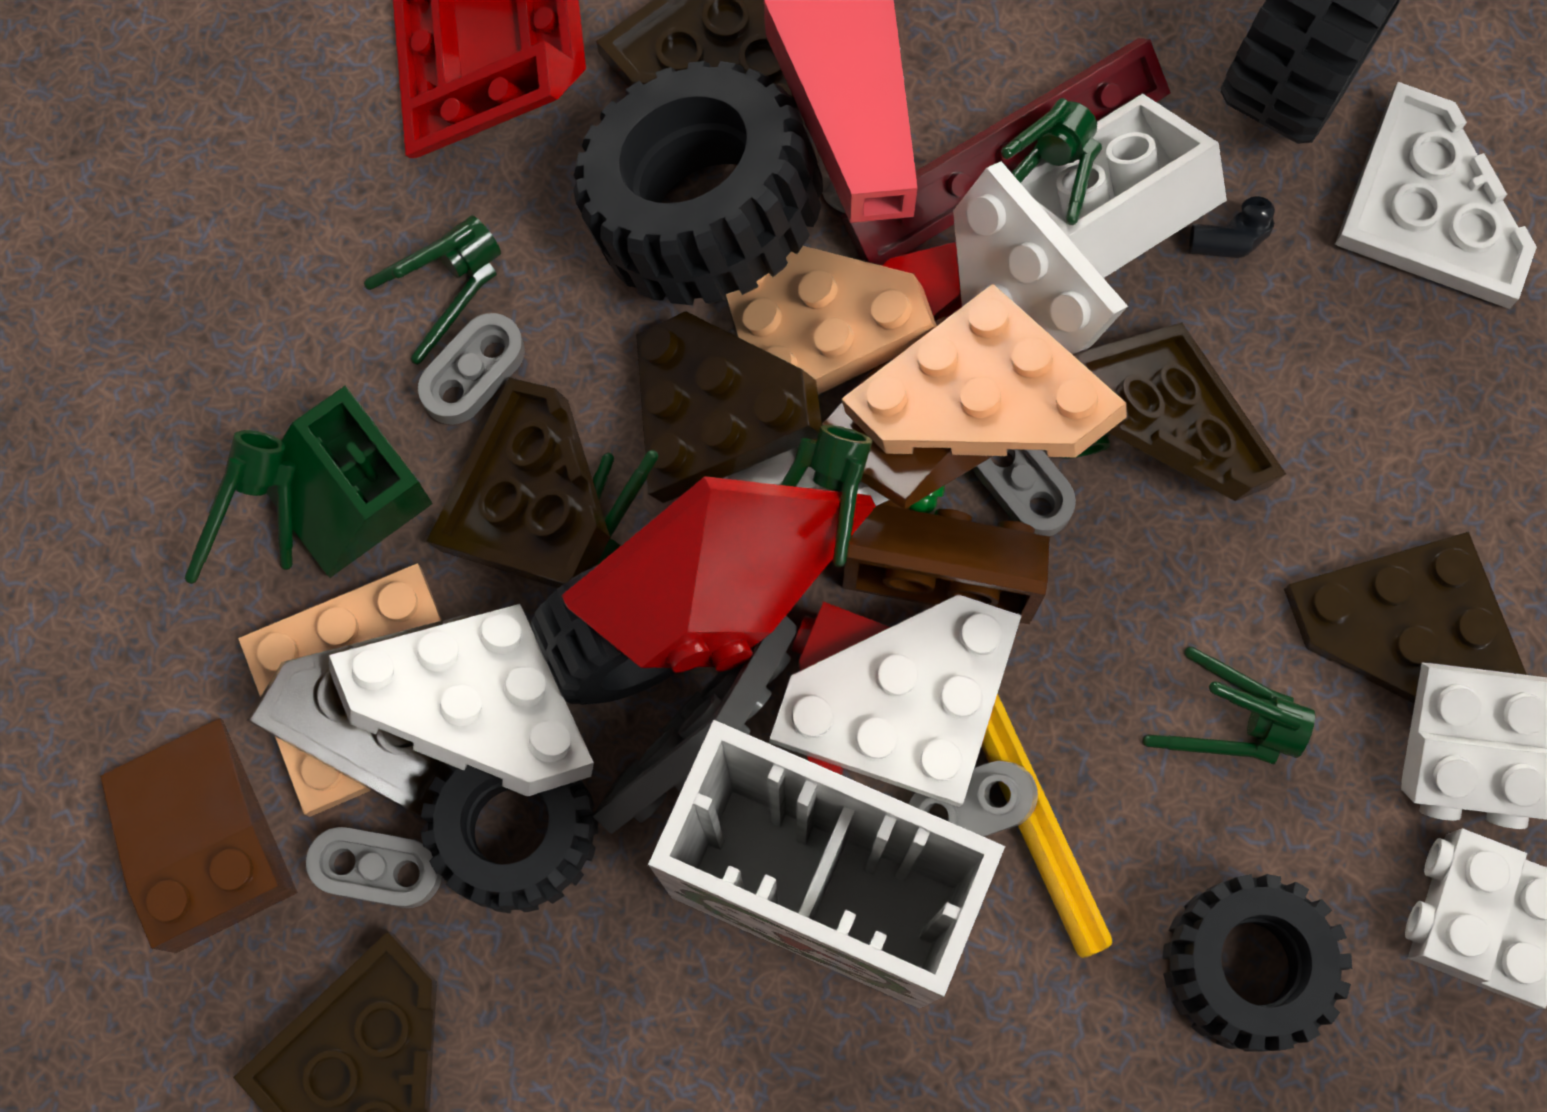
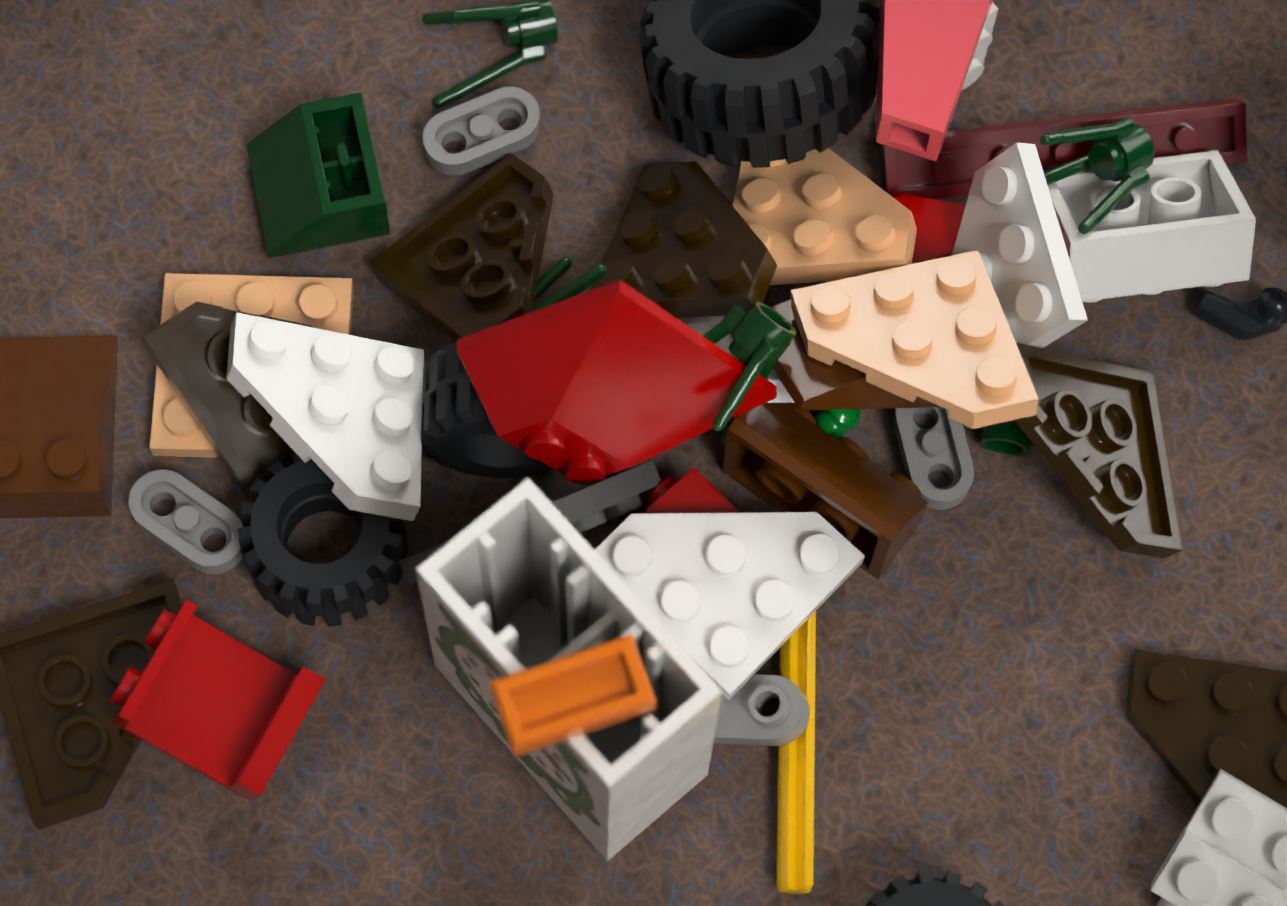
camera: 20 degrees right, 5 degrees down
dark green plant [185,430,296,584] -> none
dark green plant [1142,647,1315,765] -> none
none -> red panel [109,599,326,801]
none -> orange tile [489,634,657,758]

